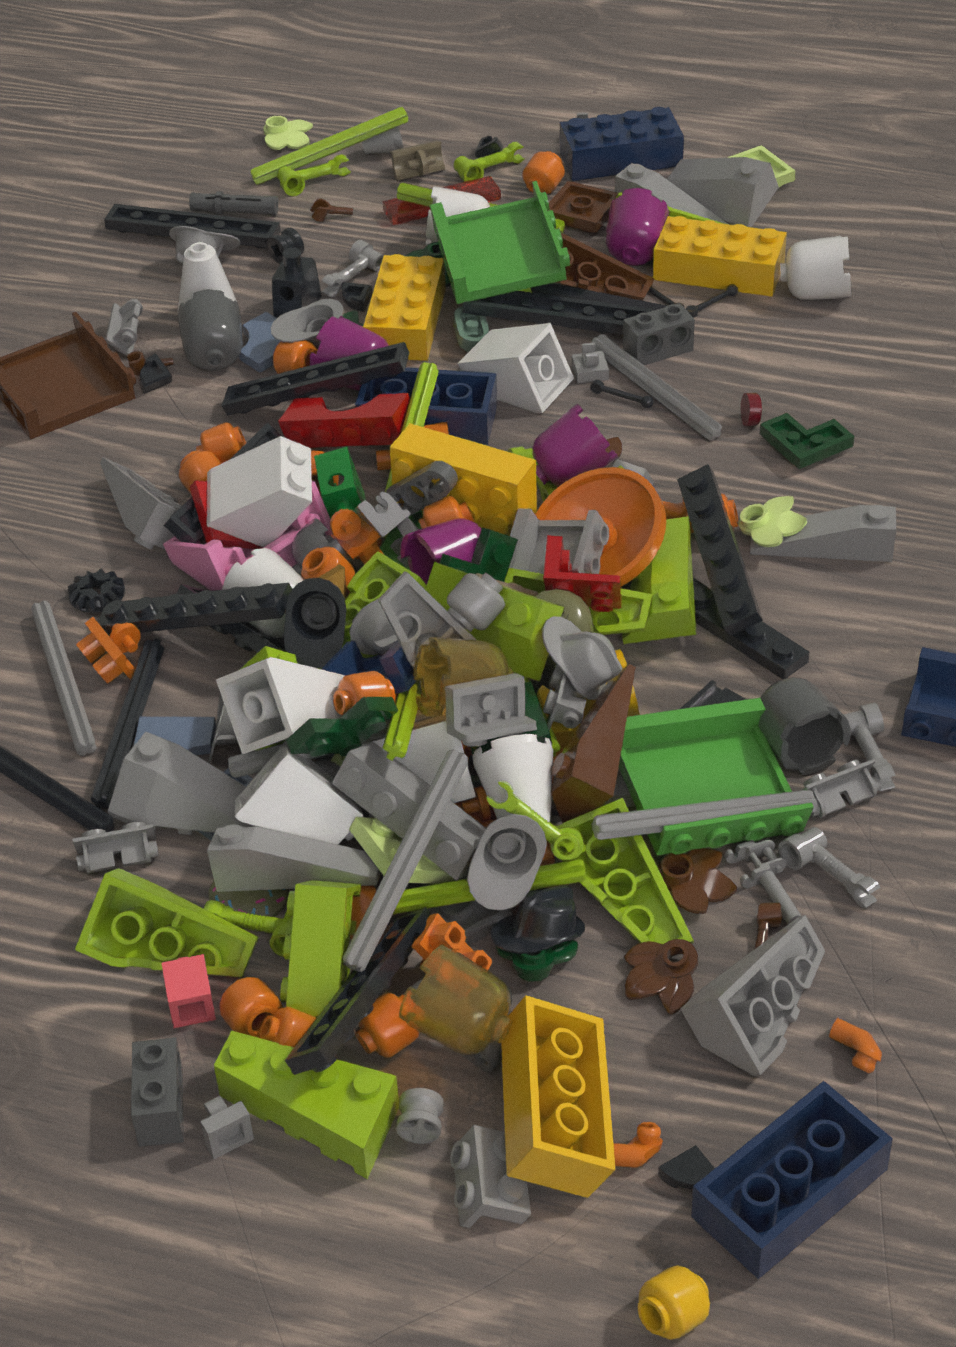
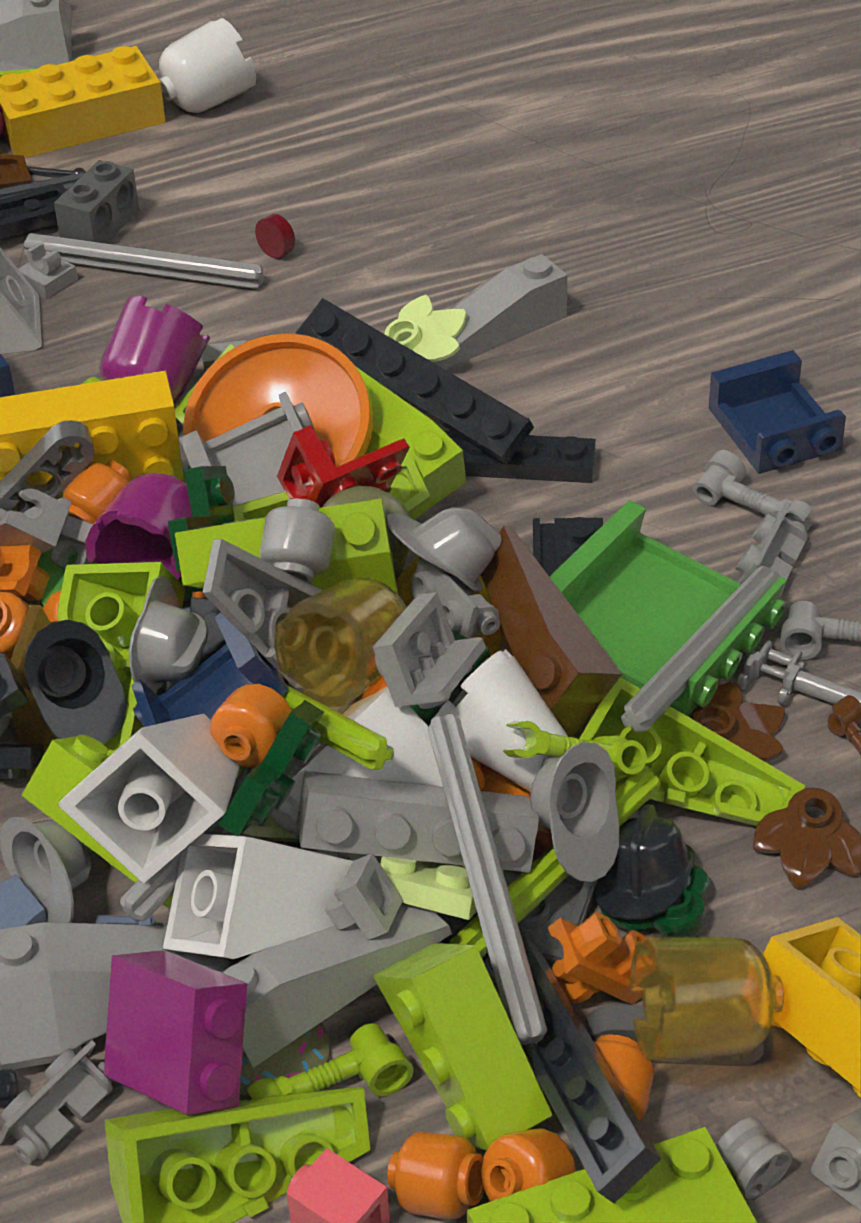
camera: 40 degrees left, 0 degrees up
black hinge [590,380,654,408] -> none
black hinge [686,284,738,318] -> none
dark grey cylinder [758,677,851,775] -> none
dark green plate [759,413,855,469] -> none
none -> magenta brick [104,950,247,1115]
none -> light grey tile [325,853,403,940]

